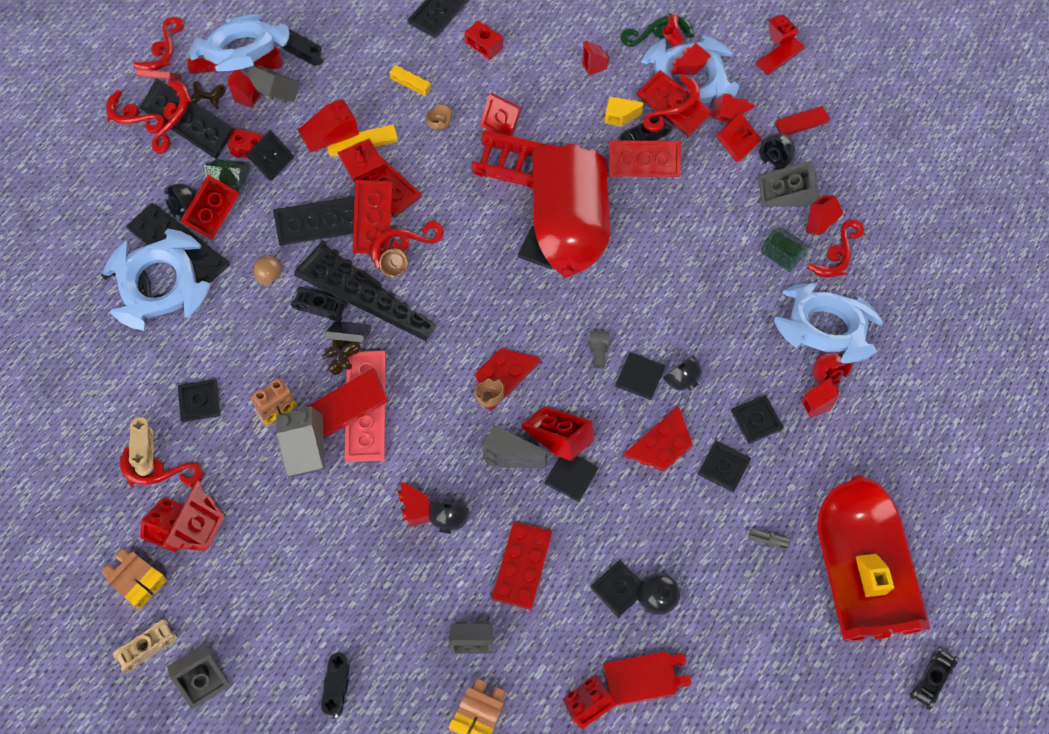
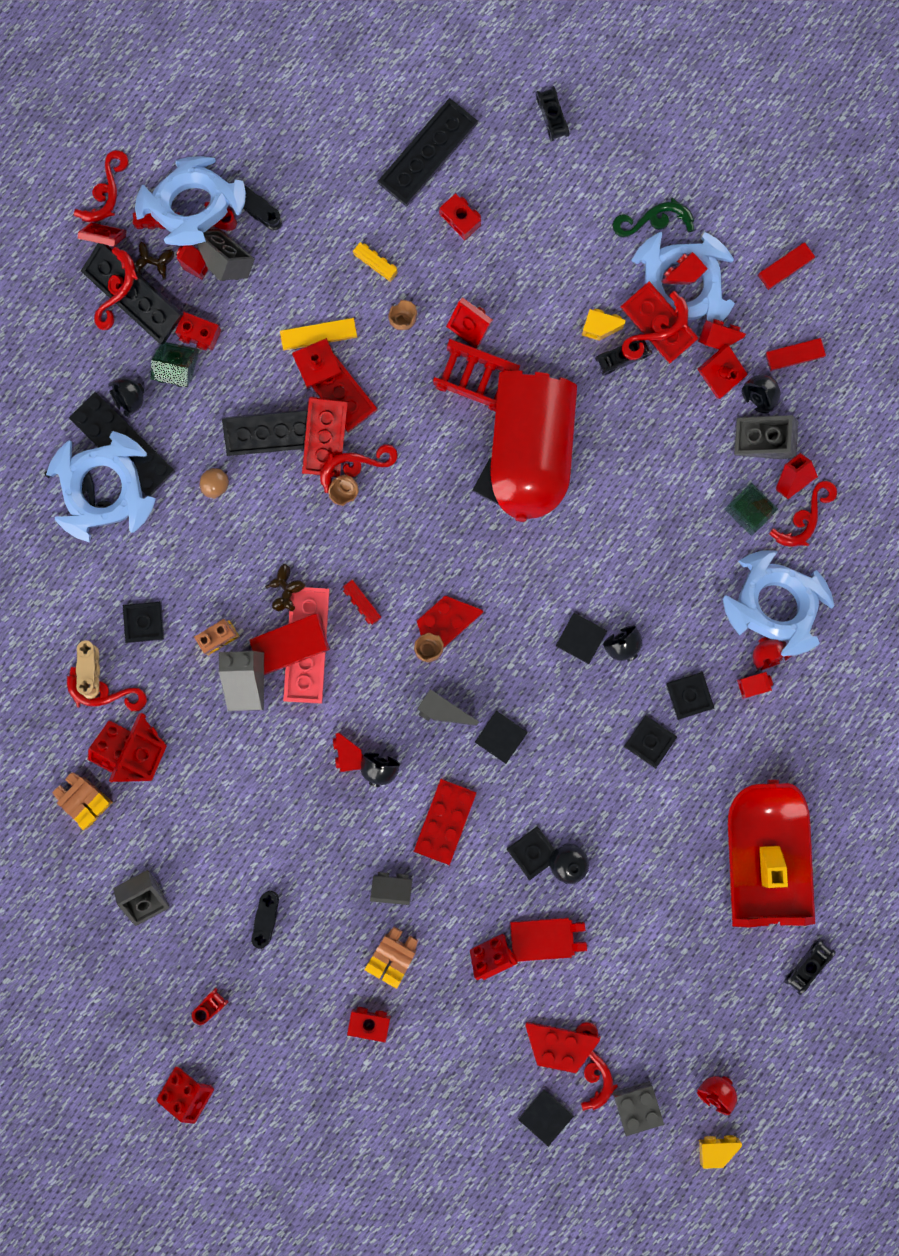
camera: 10 degrees right, 20 degrees up
red plant [106,89,165,134] -> none
tan piece [112,620,177,674] -> none
red slope [180,174,240,240] -> none
black tile [245,130,295,181] -> none
black piece [290,287,348,322] -> none
black wing [294,240,436,341] -> none
red slope [298,99,359,153] -> none
black tile [325,322,371,343] -> none
red slope [521,406,594,461] -> none
red slope [582,41,609,76] -> none
dark grey pin [589,331,609,369] -> none
red plate [609,141,681,177] -> none
red wing [623,407,693,472] -> none
red pin [662,14,684,47] -> none
dark grey axle [748,528,790,551] -> none
red slope [768,14,799,45] -> none
none -> red piece [343,580,381,625]

